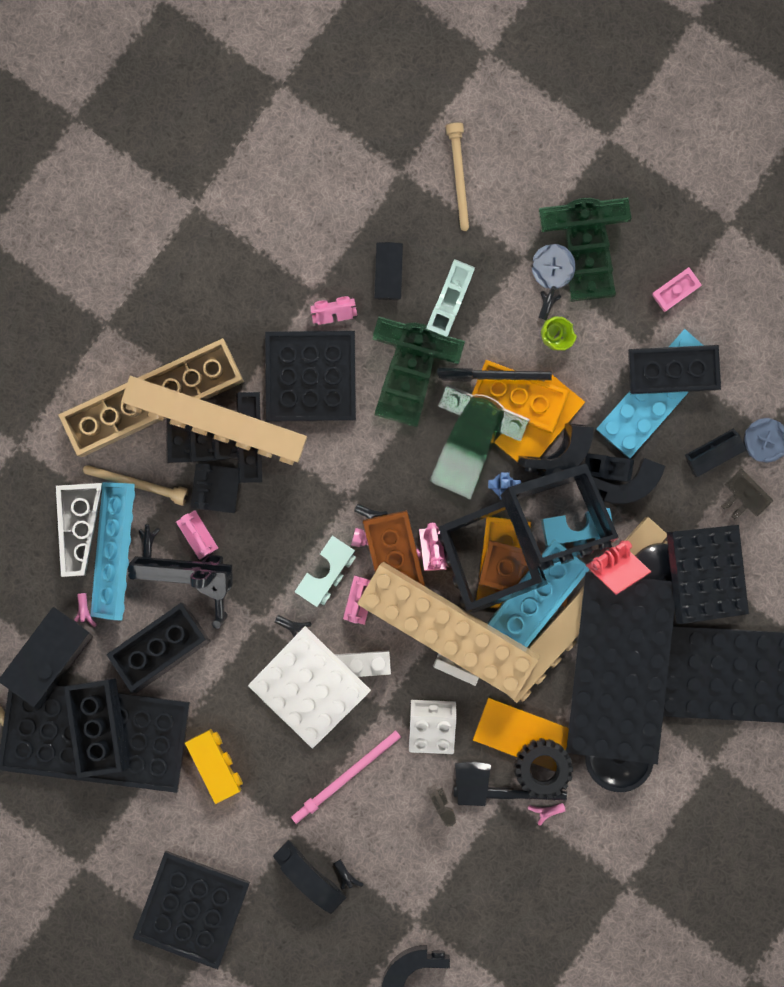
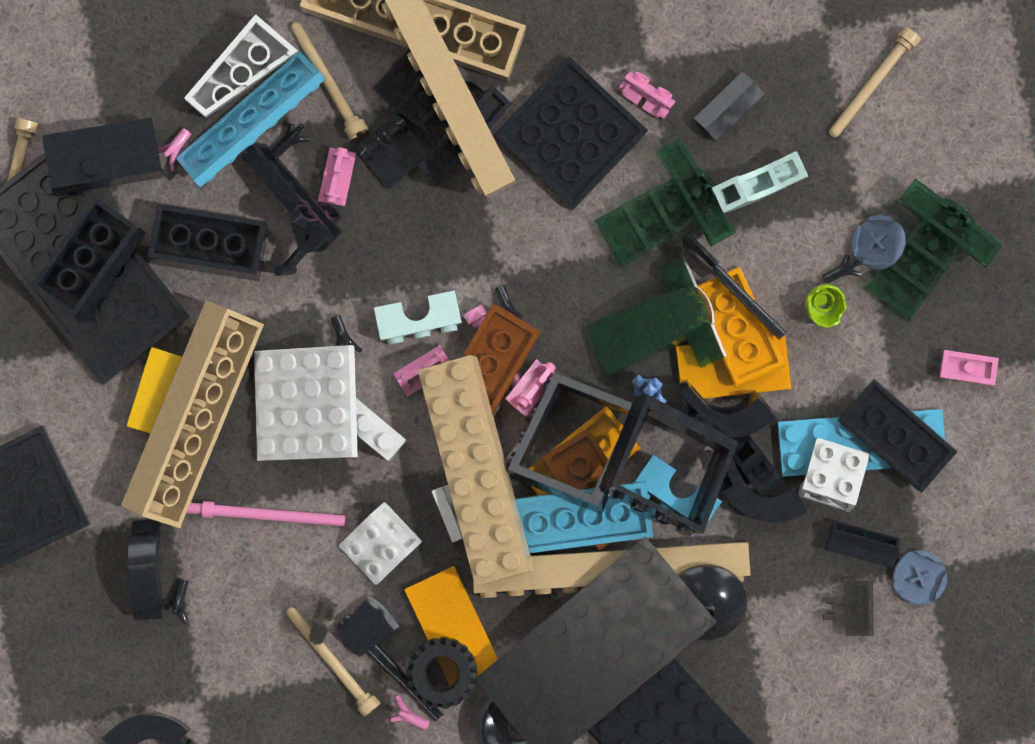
camera: 50 degrees right, 0 degrees up
coral hinge [586,540,651,595] -> none
black plate [666,525,749,624] -> none
none -> tan brick [121,300,264,528]
none -> tan piece [286,607,381,717]
none -> white bracket [798,438,869,512]

